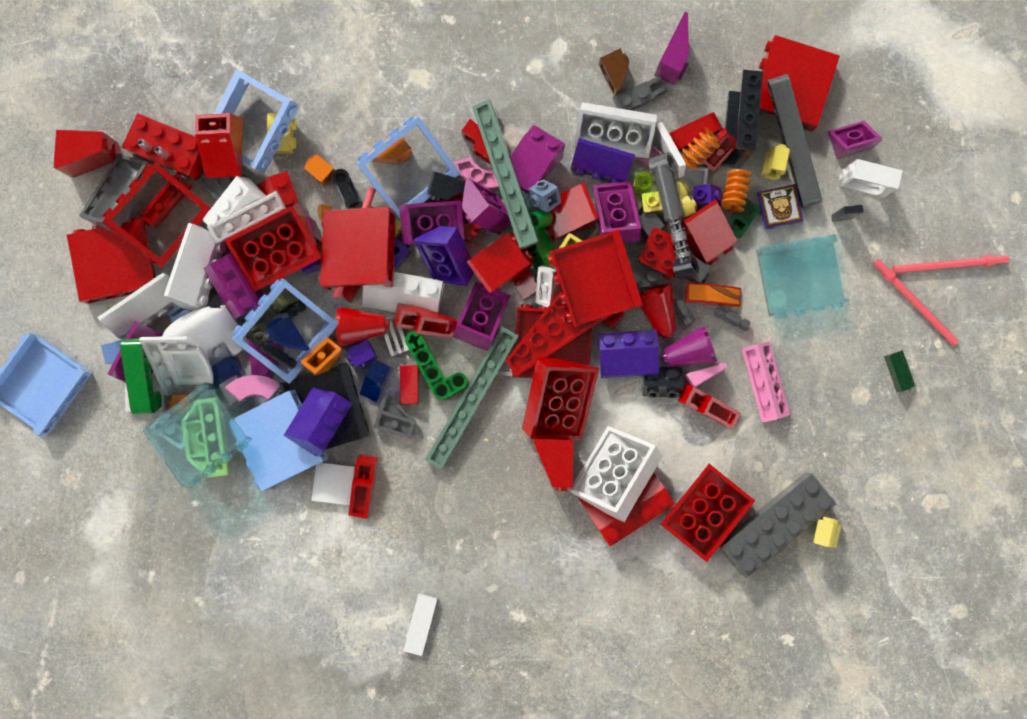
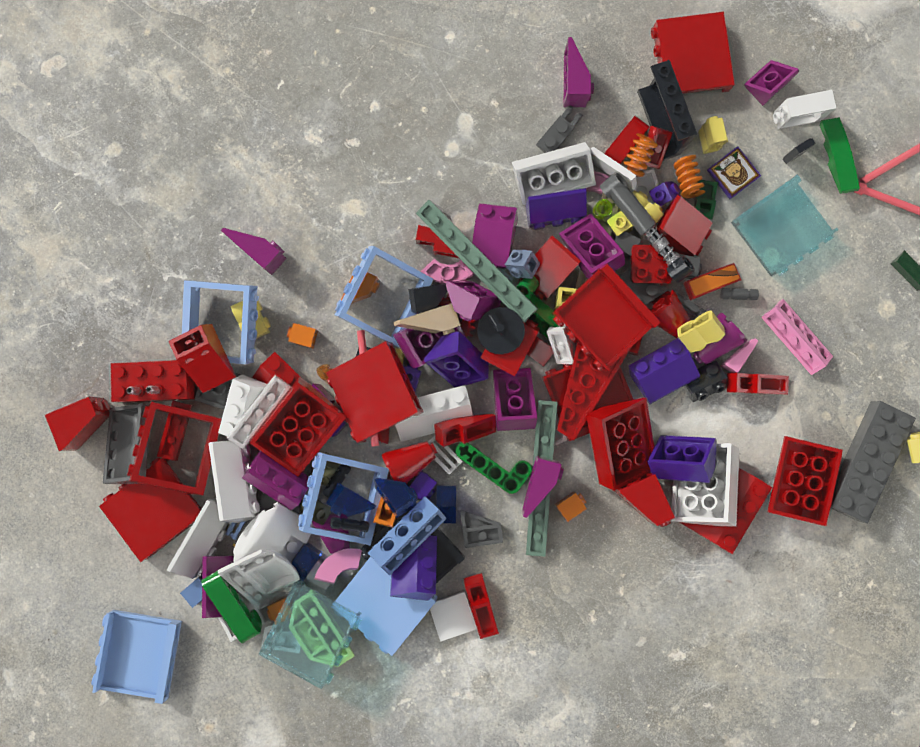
camera: 25 degrees left, 0 degrees up
black piece [332,169,361,209] -> none
red slope [400,365,419,404] -> none
white tile [403,593,437,656] -> none
reddish brown slope [598,48,629,96] -> none
dark grey beam [767,74,822,208] -> none
none -> magenta slope [220,228,287,275]
none -> medium blue brick [368,497,446,576]
none -> clear blue slope [374,478,418,518]
none -> tan slope [393,303,460,335]
none -> black shield [477,307,525,354]
none -> magenta slope [522,456,564,518]
none -> orange brick [555,491,587,522]
none -> dark purple slope [648,435,717,483]
none -> light yellow brick [677,310,725,353]
none -> green slope [819,117,860,194]

